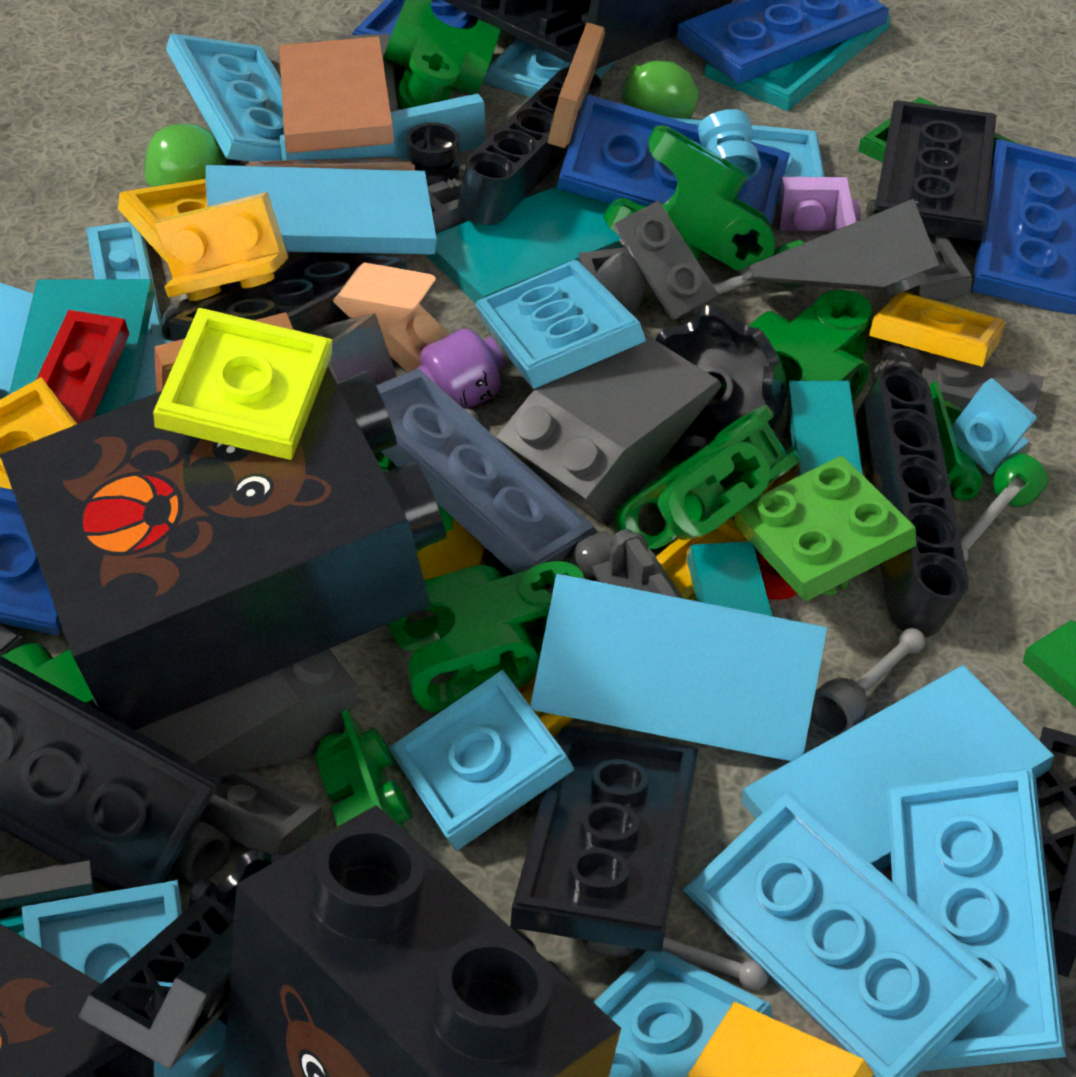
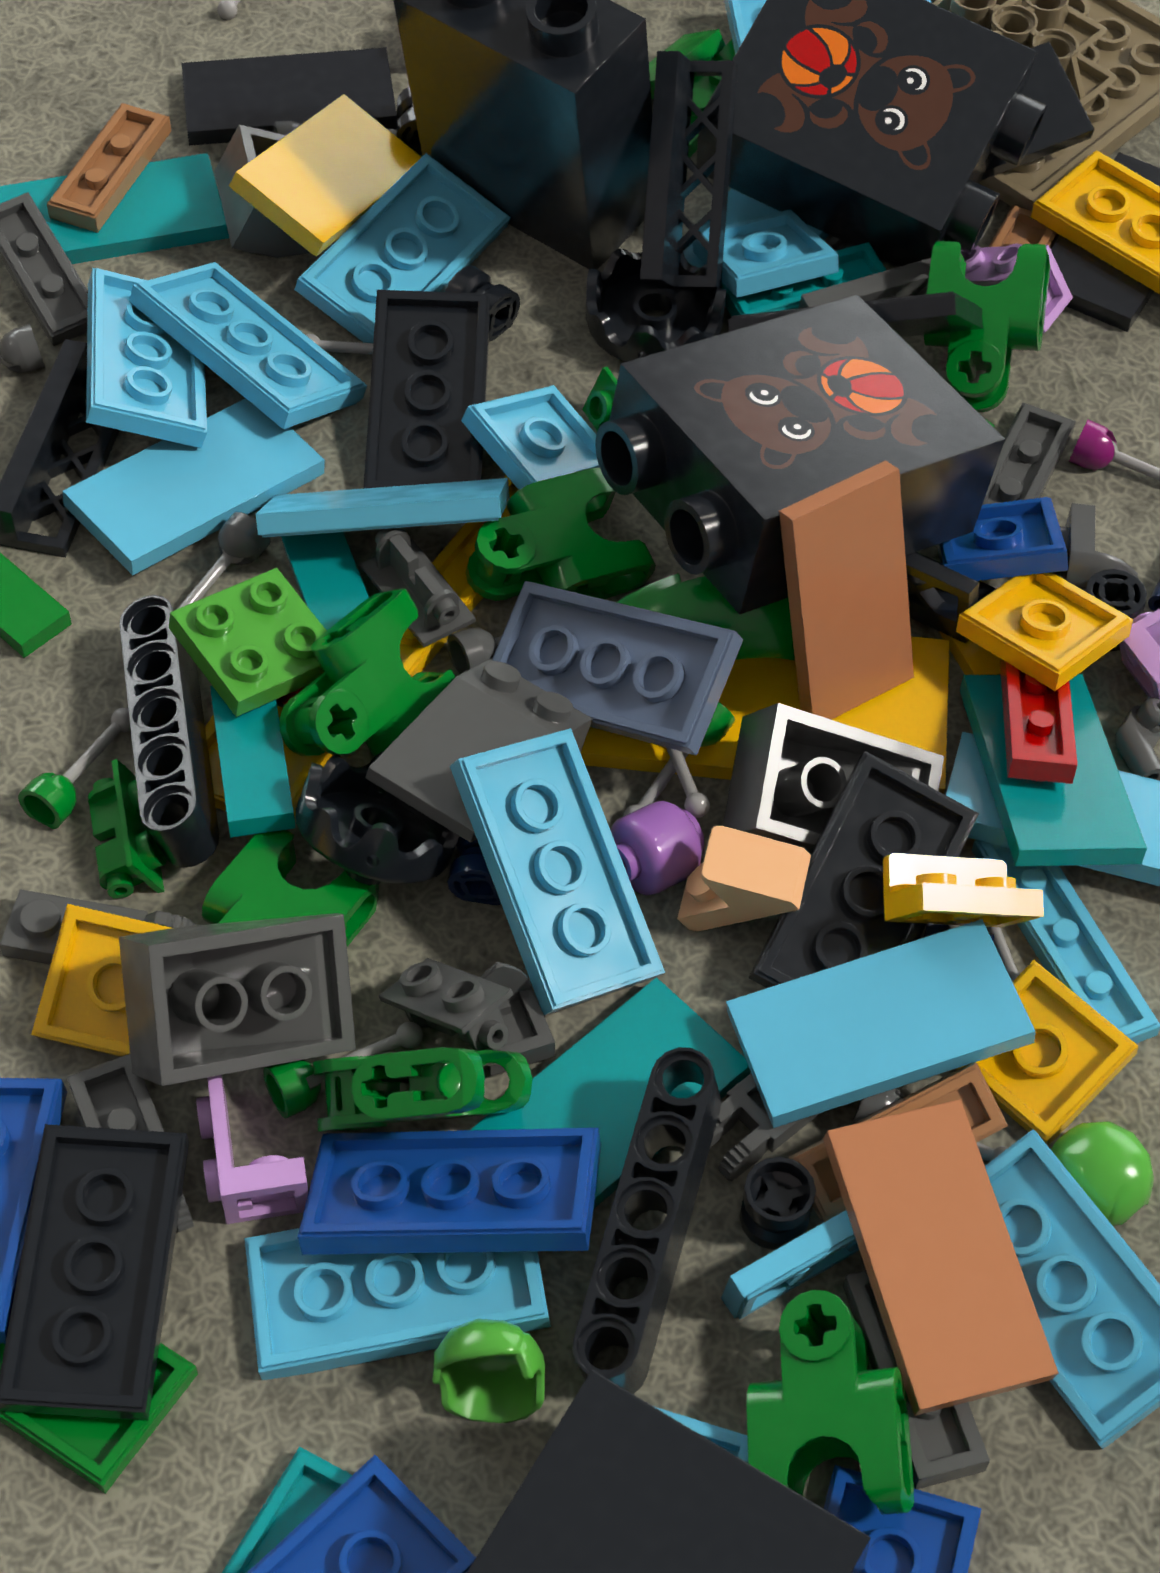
camera: 170 degrees right, 10 degrees up
neon yellow tile [153,308,332,460] -> none
medium nougat tile [547,23,606,148] -> none
medium azure wheel [698,109,761,181] -> none
medium azure bracket [952,378,1037,475] -> none

